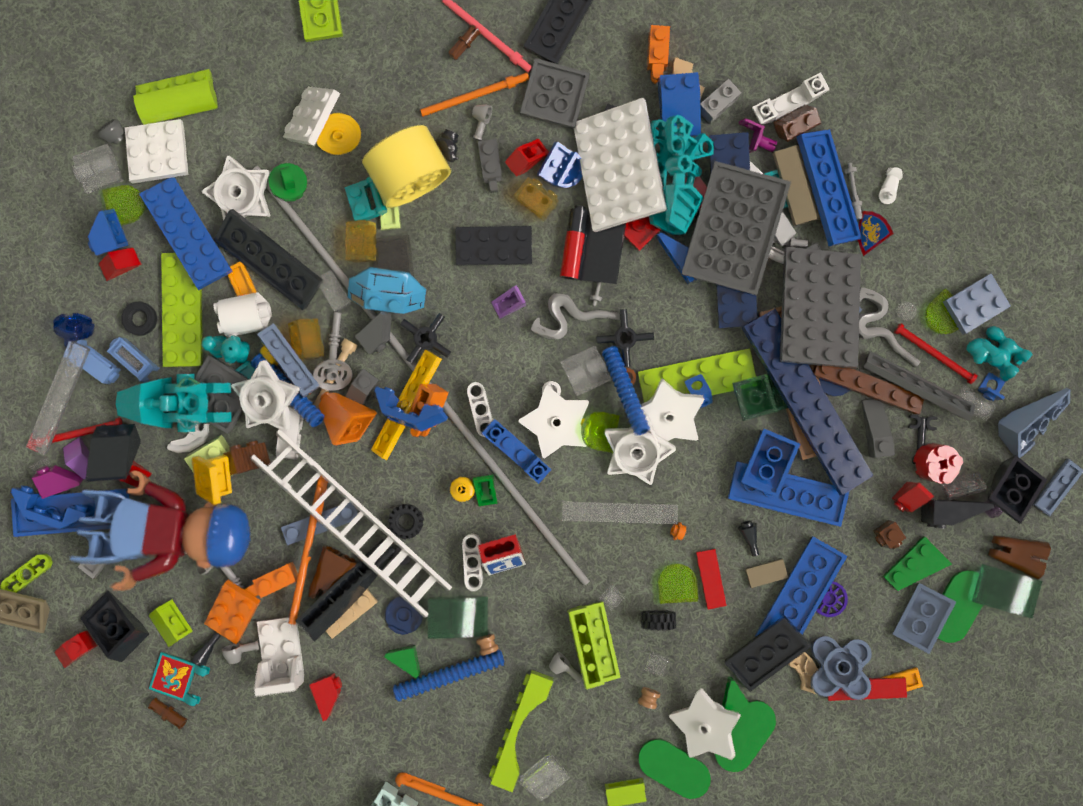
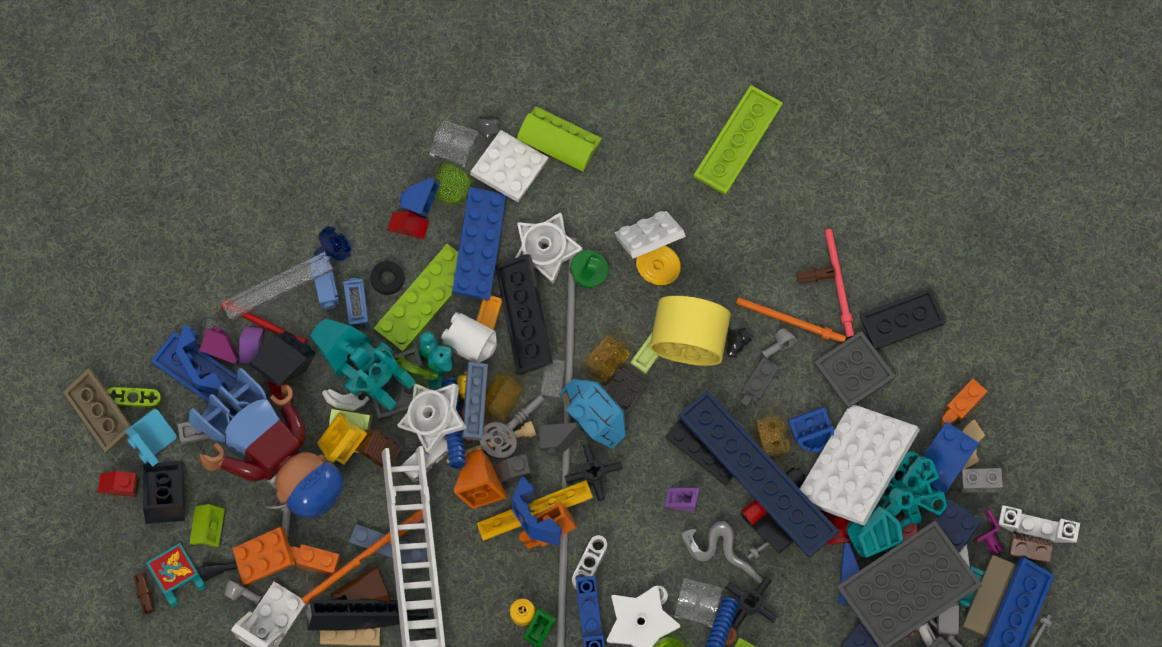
camera: 35 degrees right, 15 degrees down
teal plate [345,177,387,224] -> none
black tyre [388,504,424,539] -> none
red slope [505,138,549,177] -> none
none -> medium azure bracket [124,409,177,467]
none -> clear neon green tile [397,355,438,380]
none -> dark blue plate [678,390,839,558]

